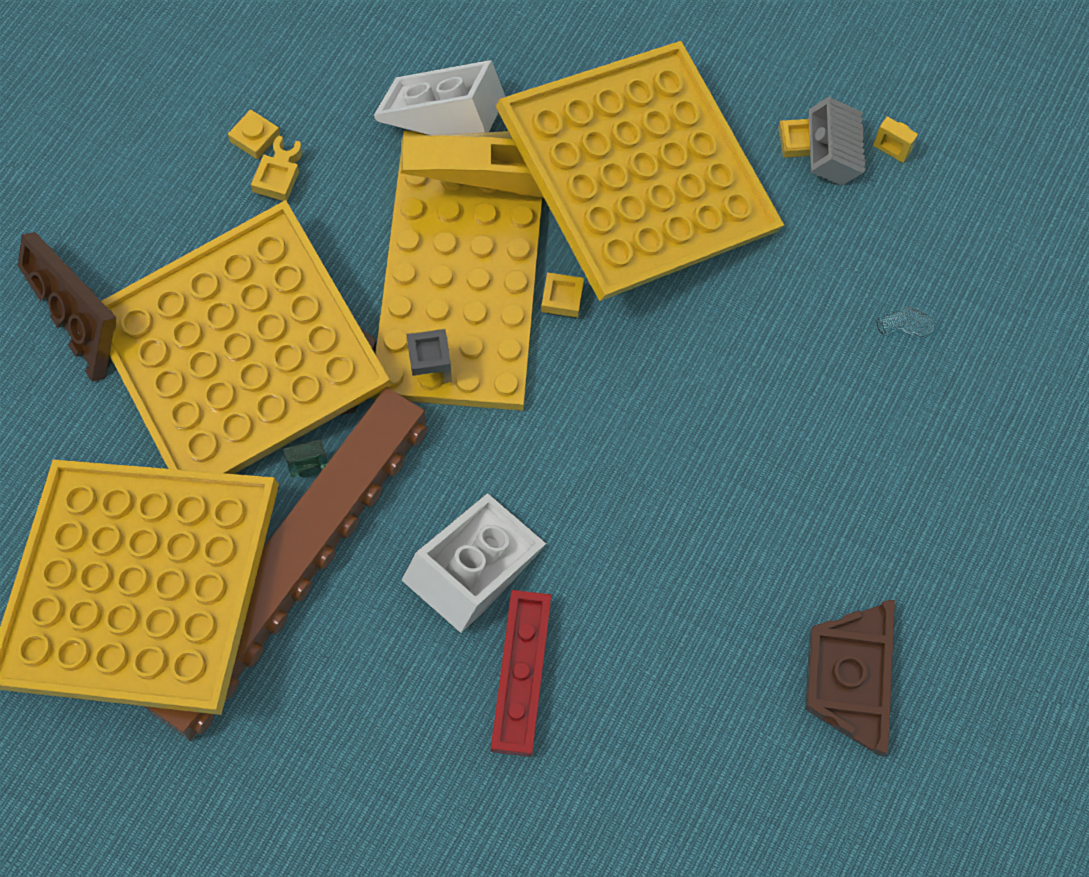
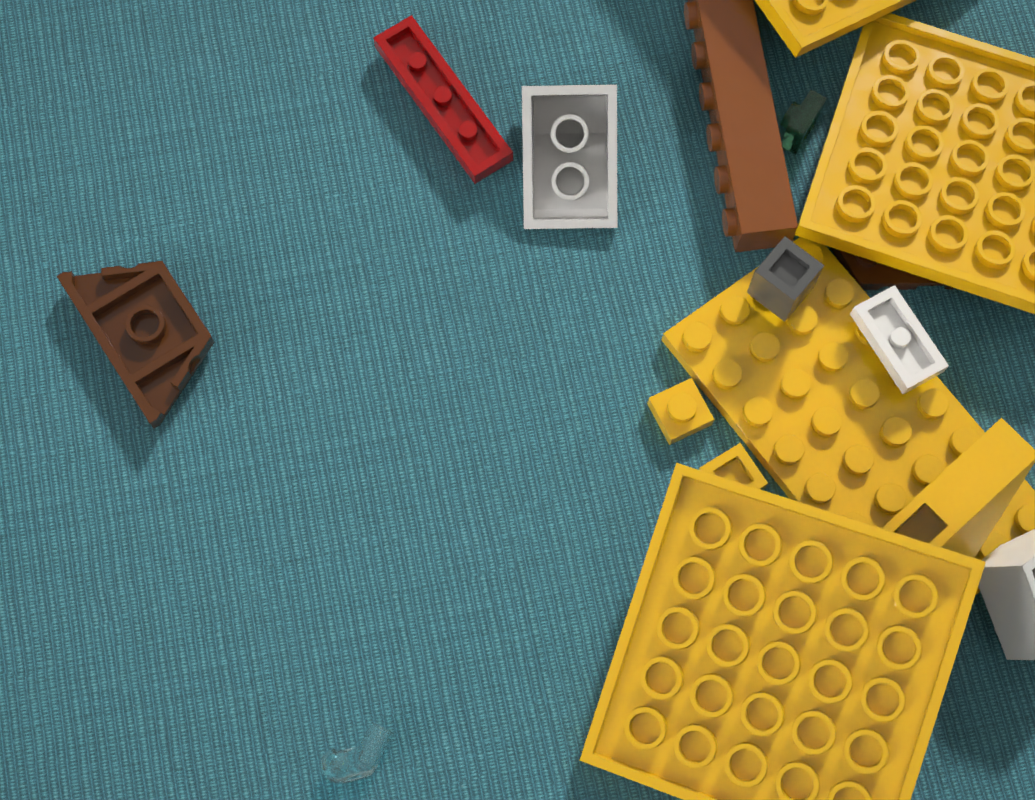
camera: 140 degrees right, 5 degrees up
none -> yellow plate [647,378,715,445]
none -> white plate [850,285,949,394]

